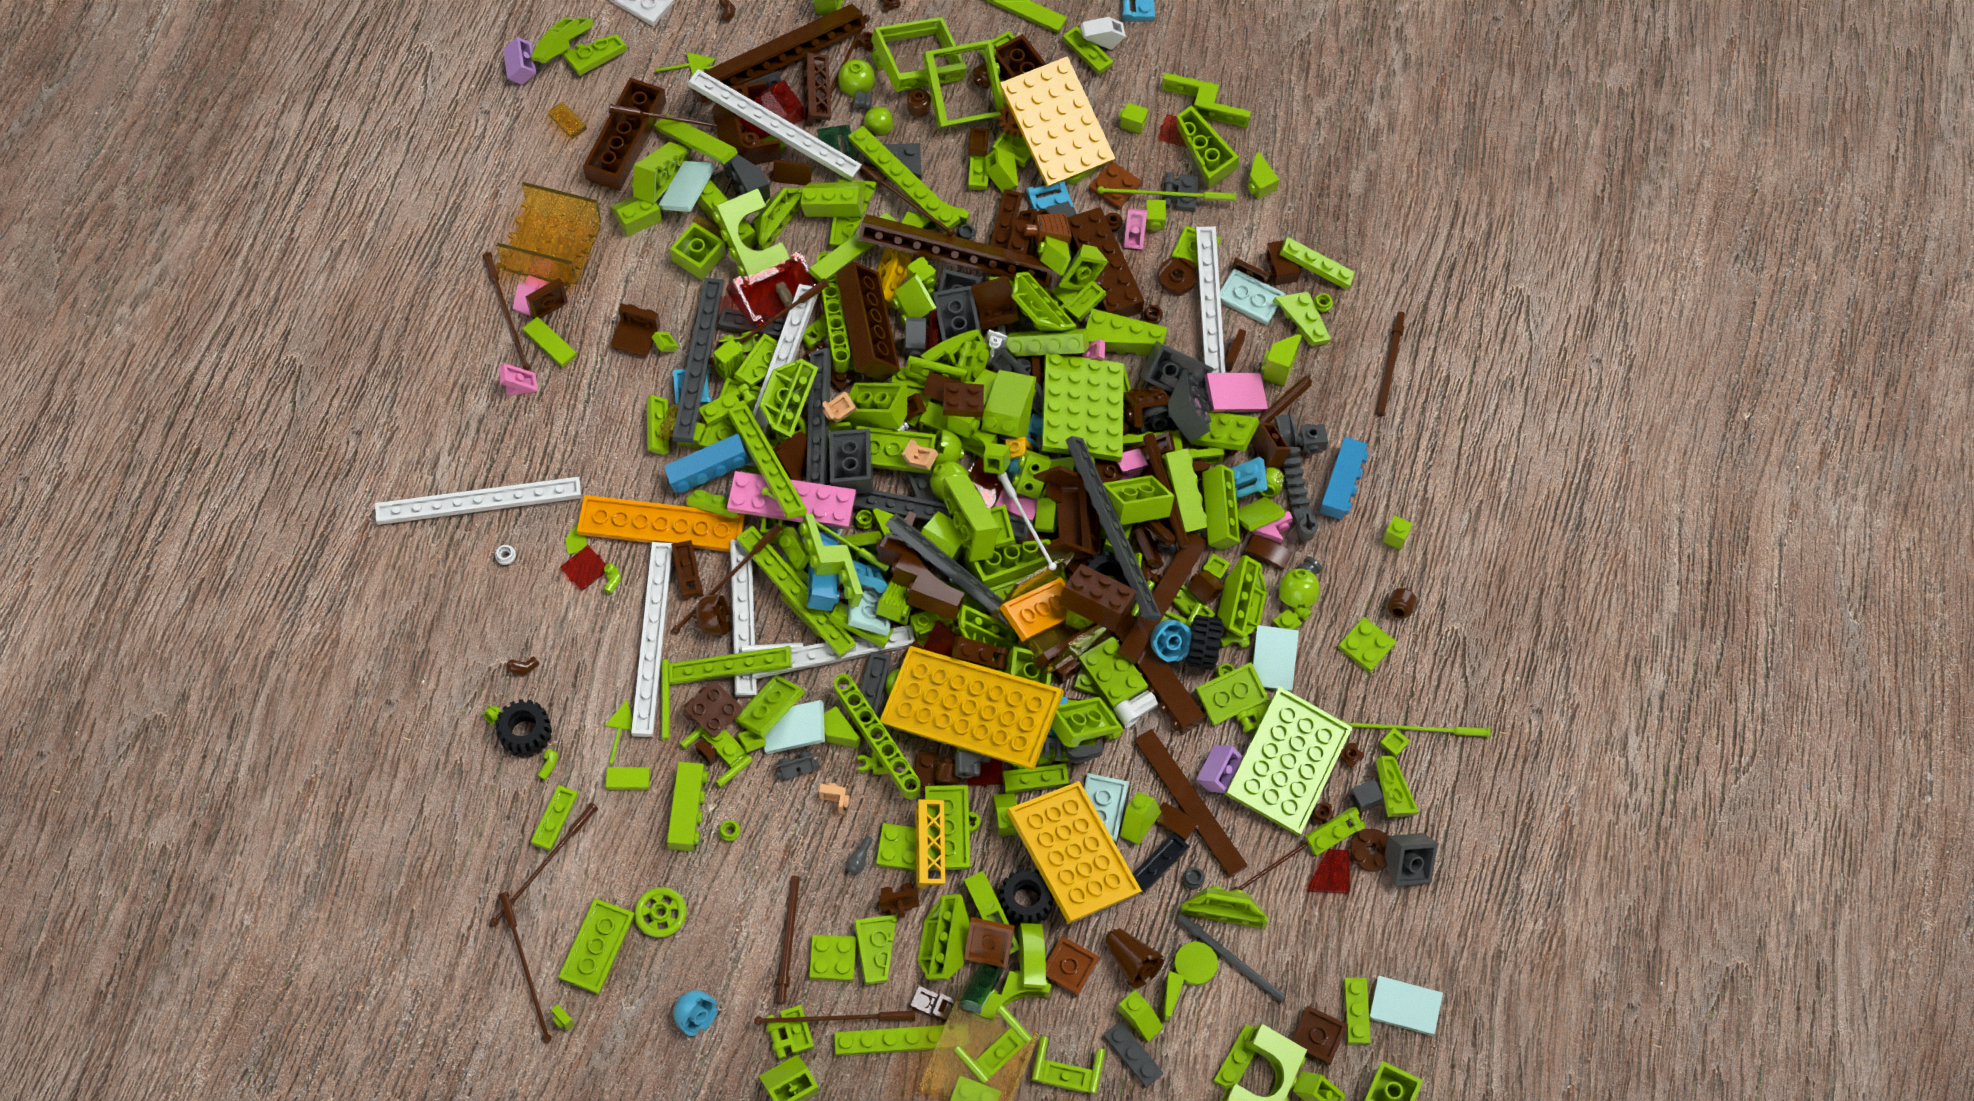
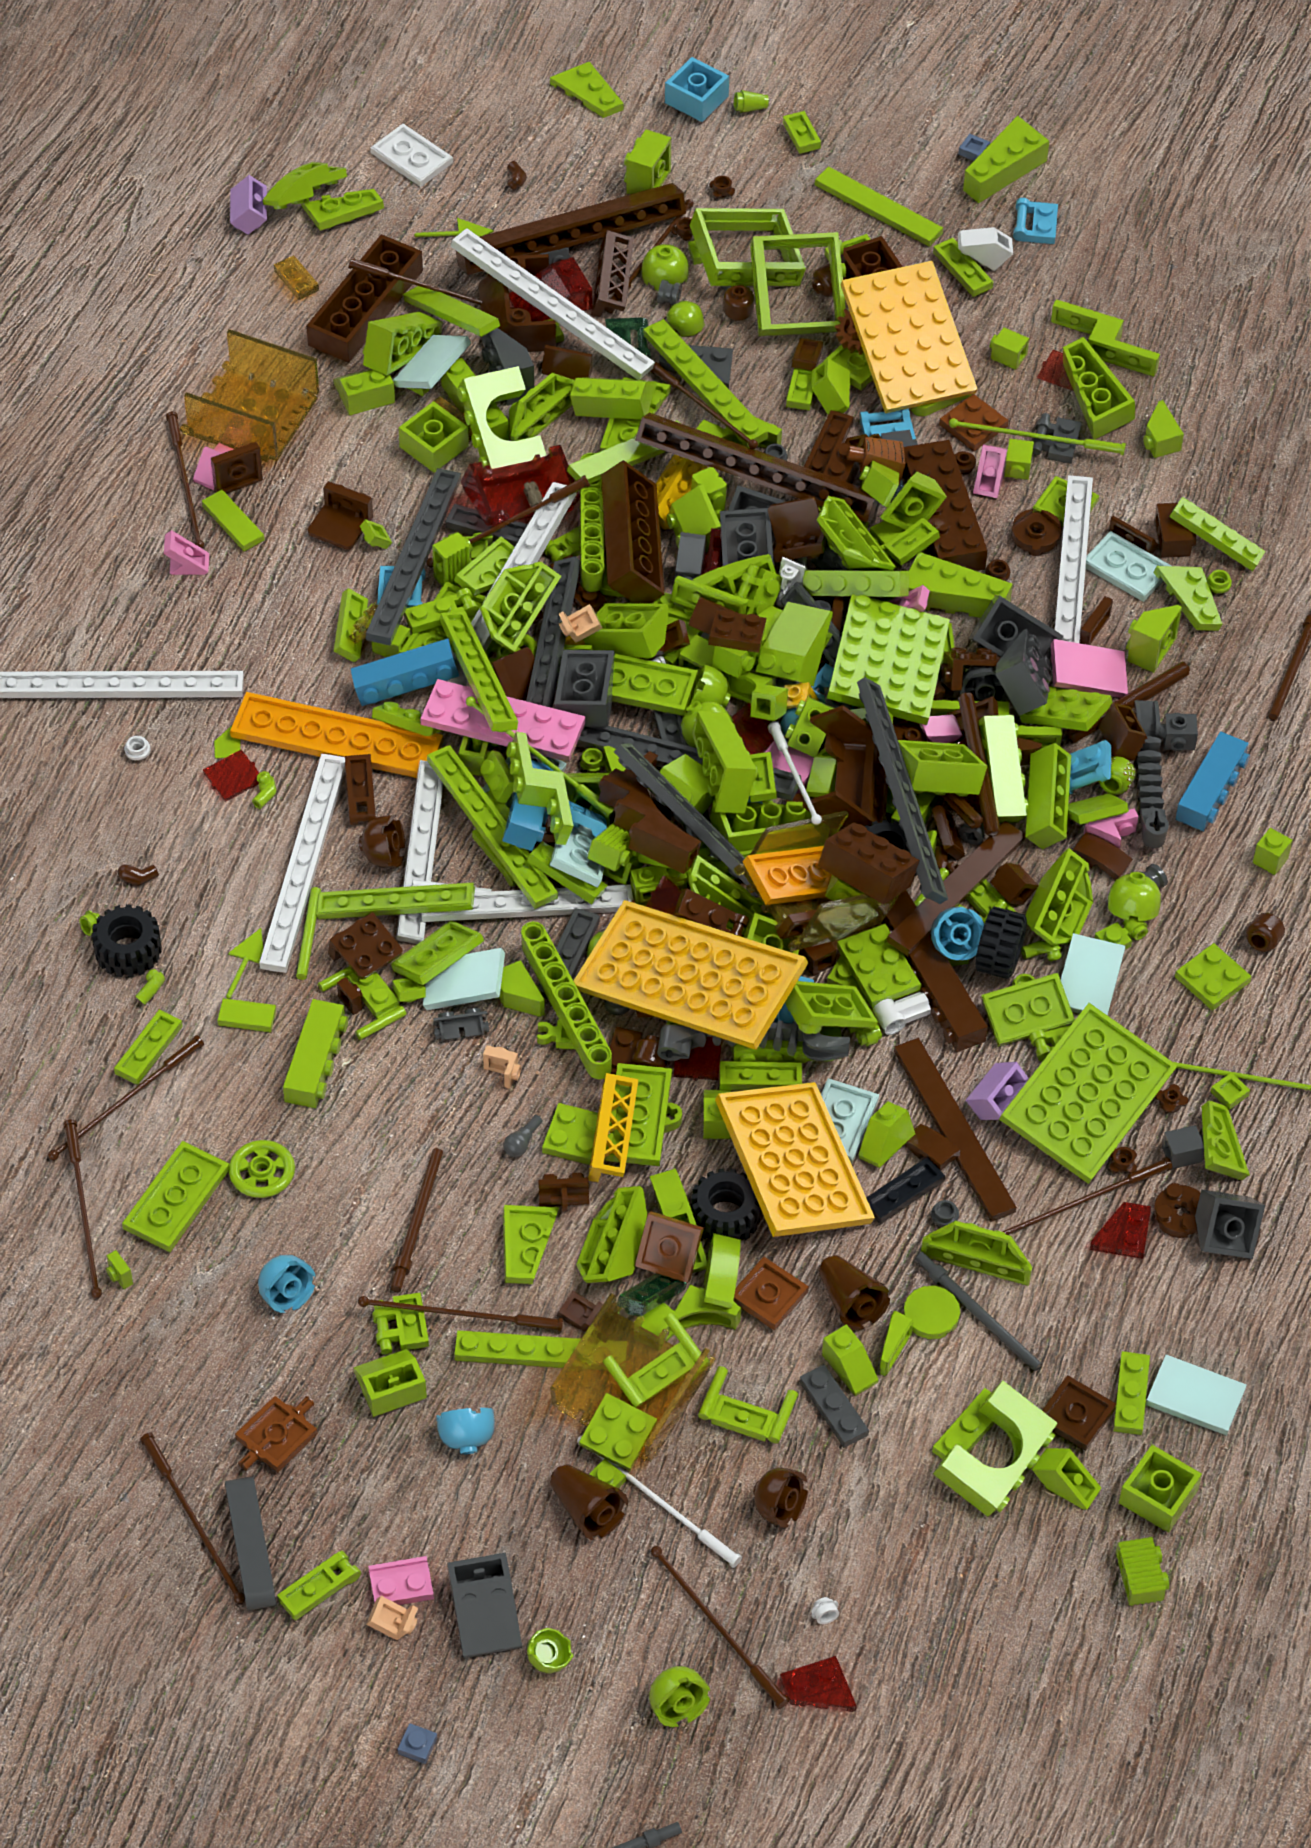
camera: 10 degrees right, 10 degrees down
reddish brown piece [672,523,783,634] -> none
lime plate [719,820,741,842] -> none
lime plate [810,935,856,982] -> none
light nougat bracket [902,439,938,470] -> none
lime plate [1202,553,1231,581] -> none
lime plate [1304,807,1366,856] -> none

